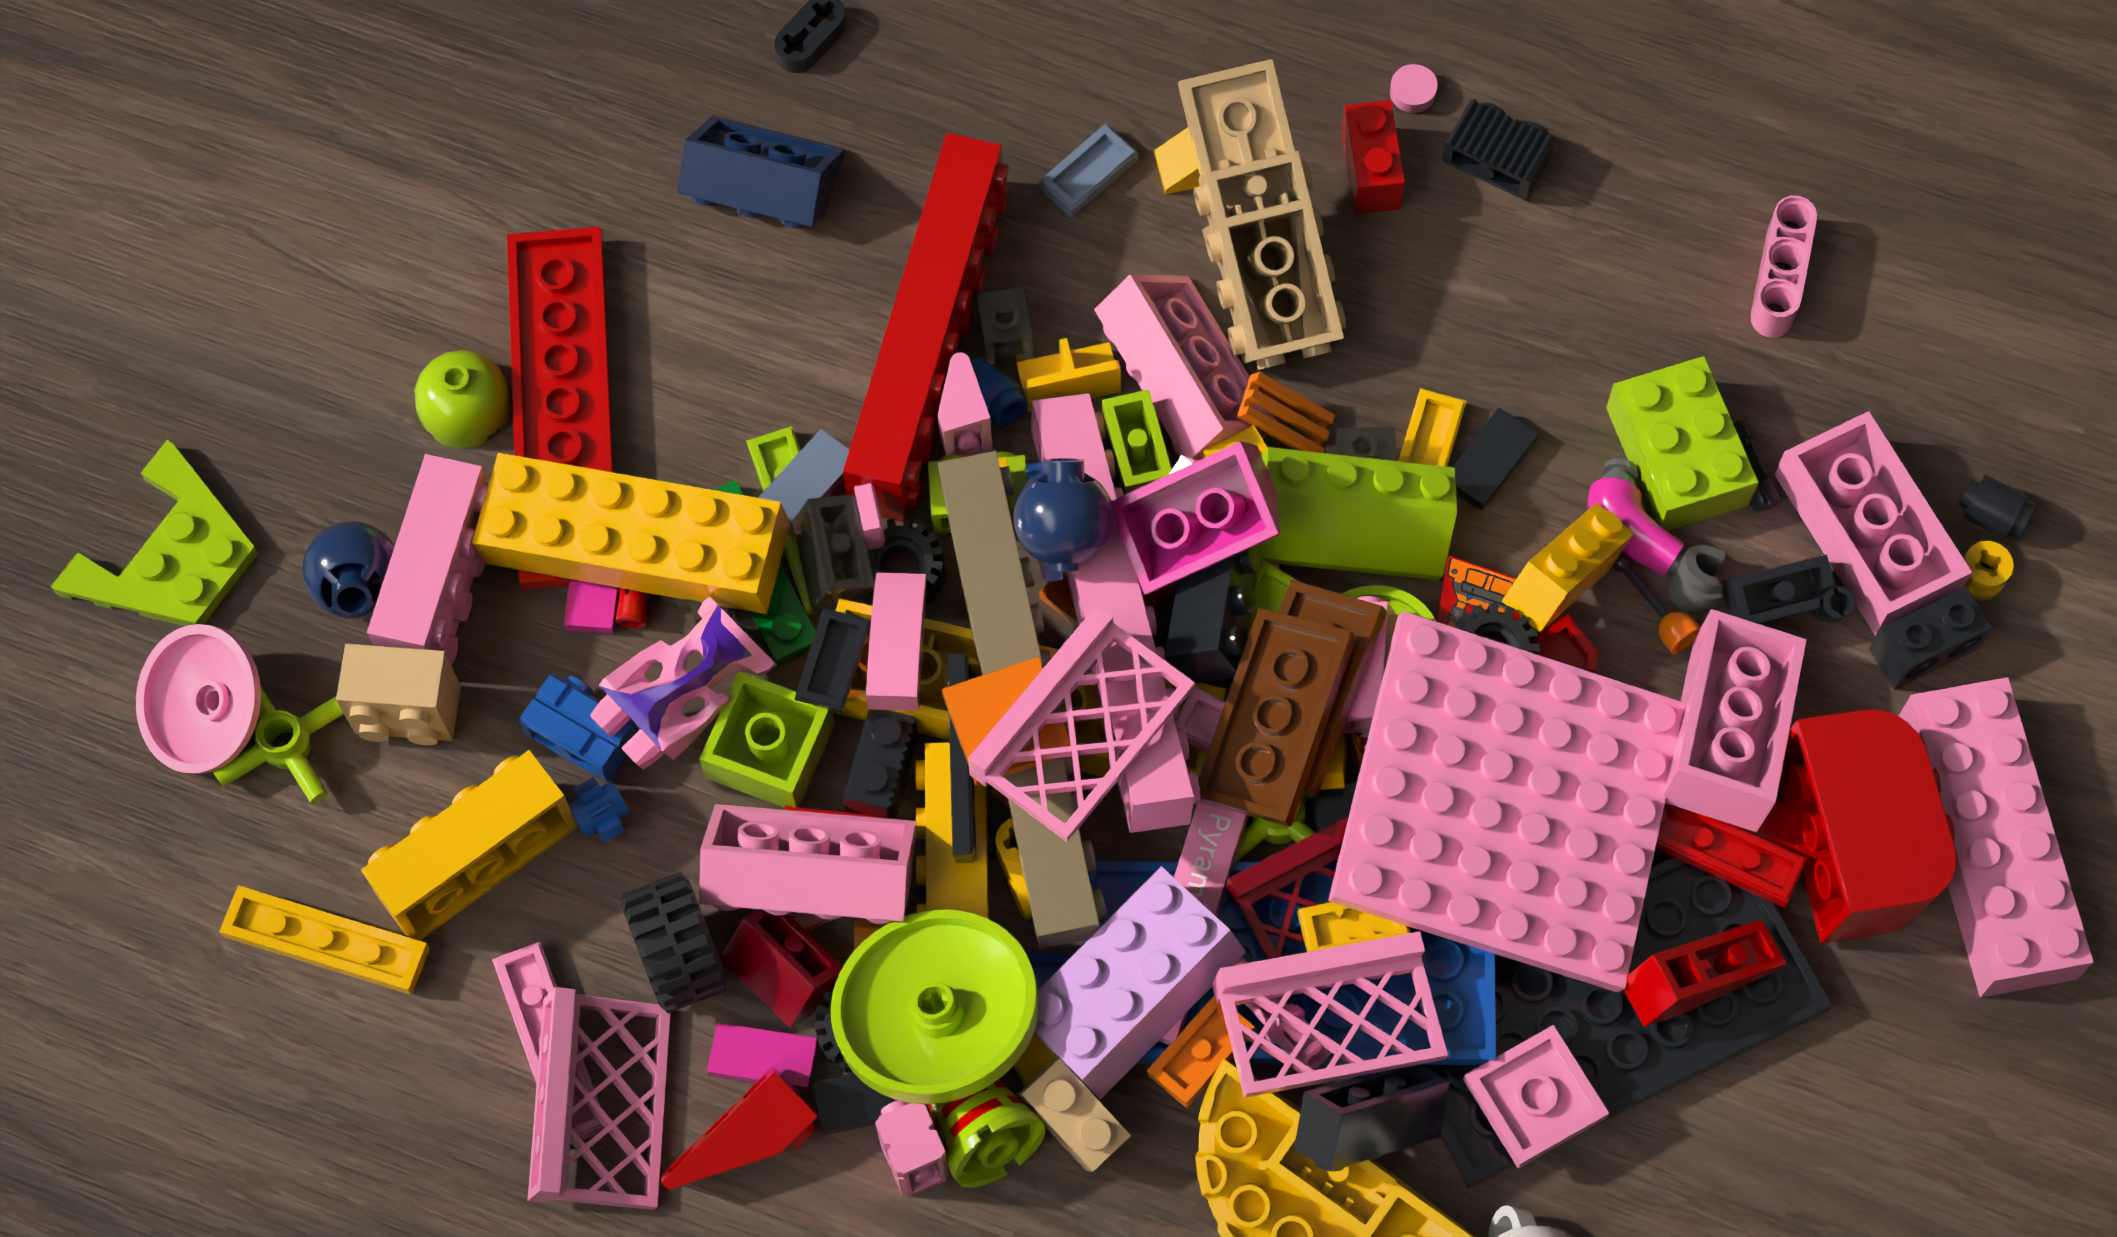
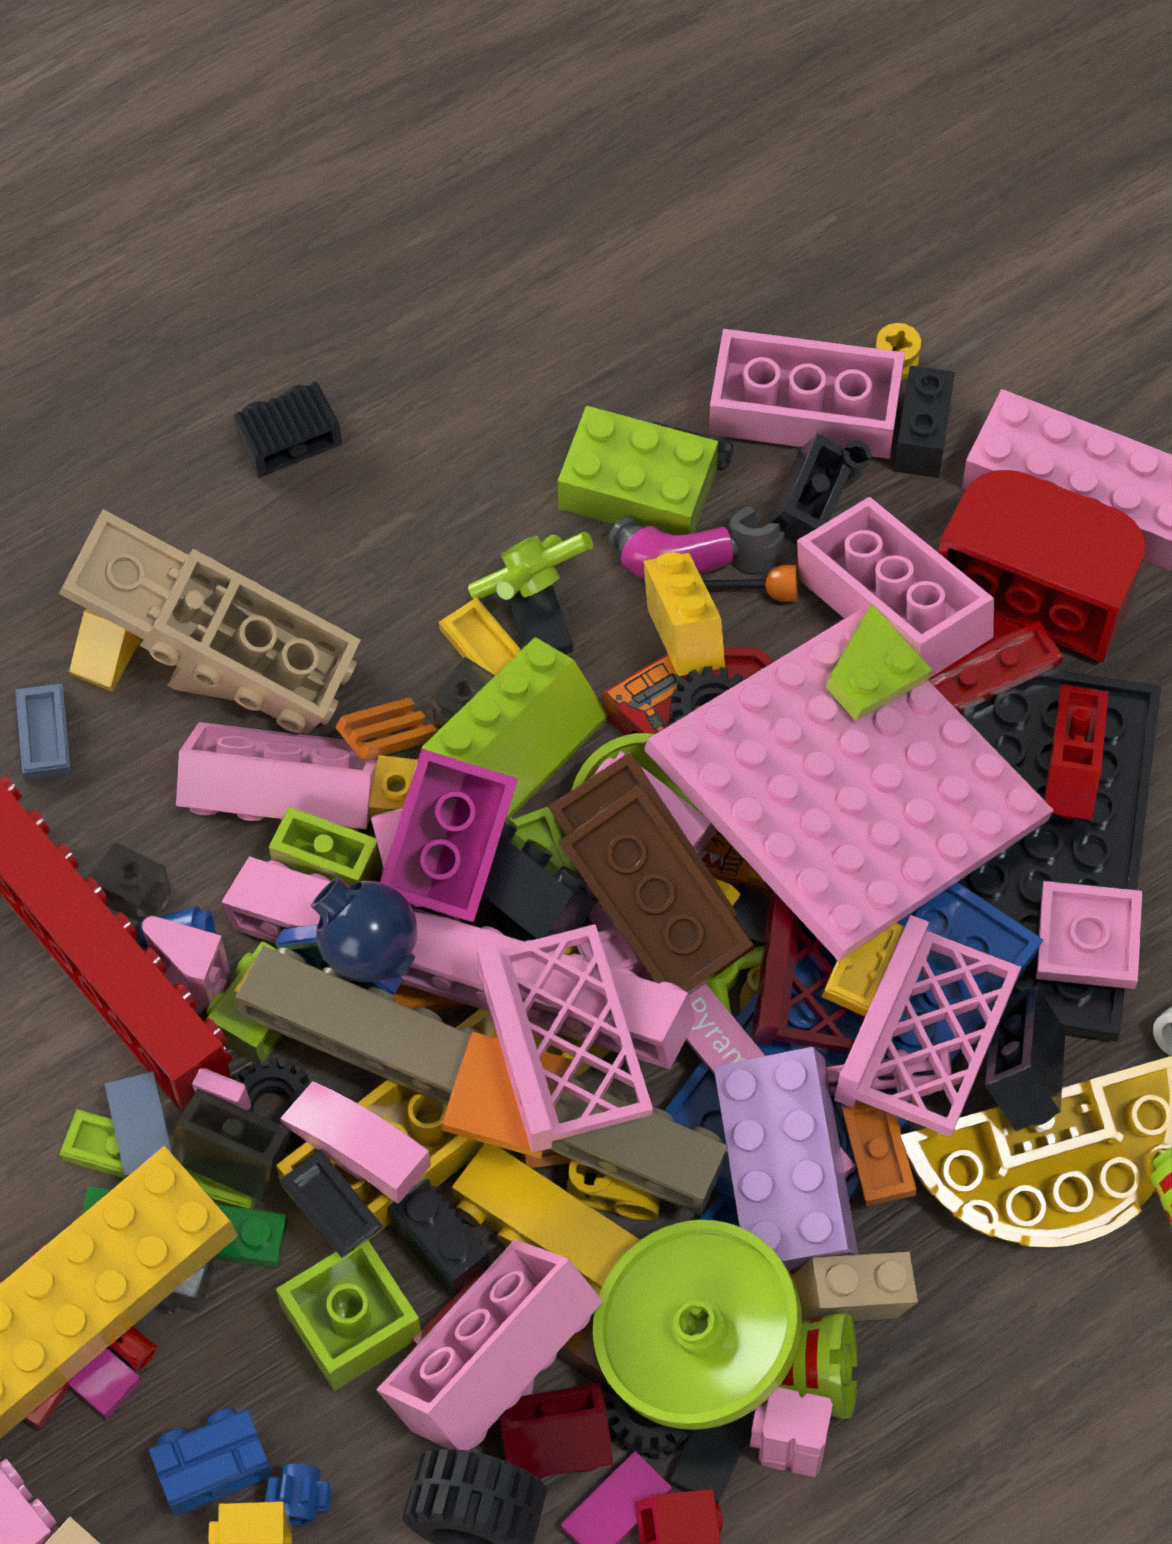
camera: 55 degrees left, 5 degrees down
bright pink hips [590,596,776,770] -> none
black tile [947,653,977,863] -> none
yellow panel [1017,338,1121,412] -> none
red brick [1341,100,1405,214] -> none
bright pink tile [1390,64,1438,113] -> none
bright pink beam [1751,195,1817,338] -> none
black brick [1958,474,2036,539] -> none
none -> lime bar [468,532,593,600]
none -> lime wing [825,605,932,721]

